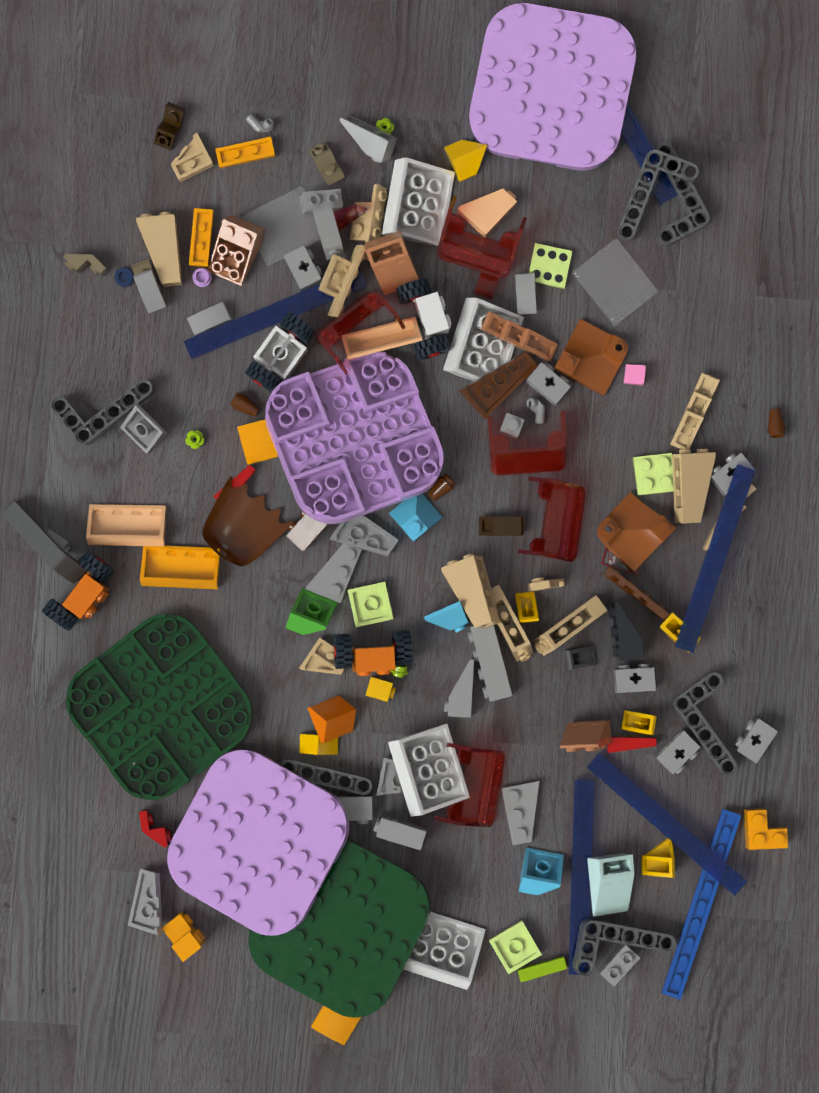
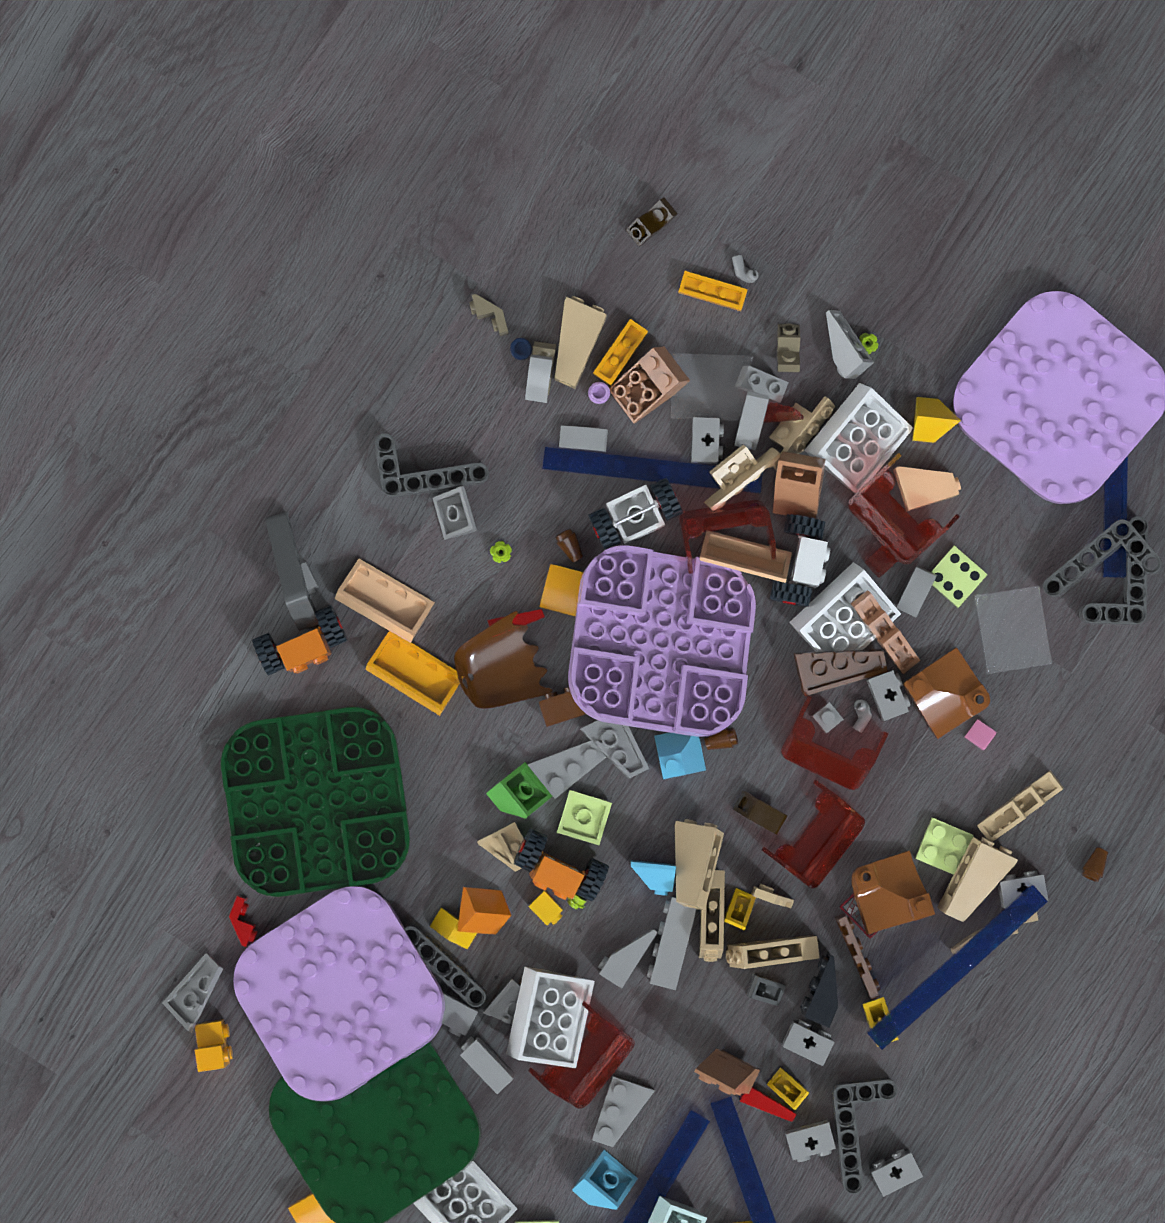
camera: 30 degrees right, 0 degrees up
tan wing [171,133,214,182] -> none

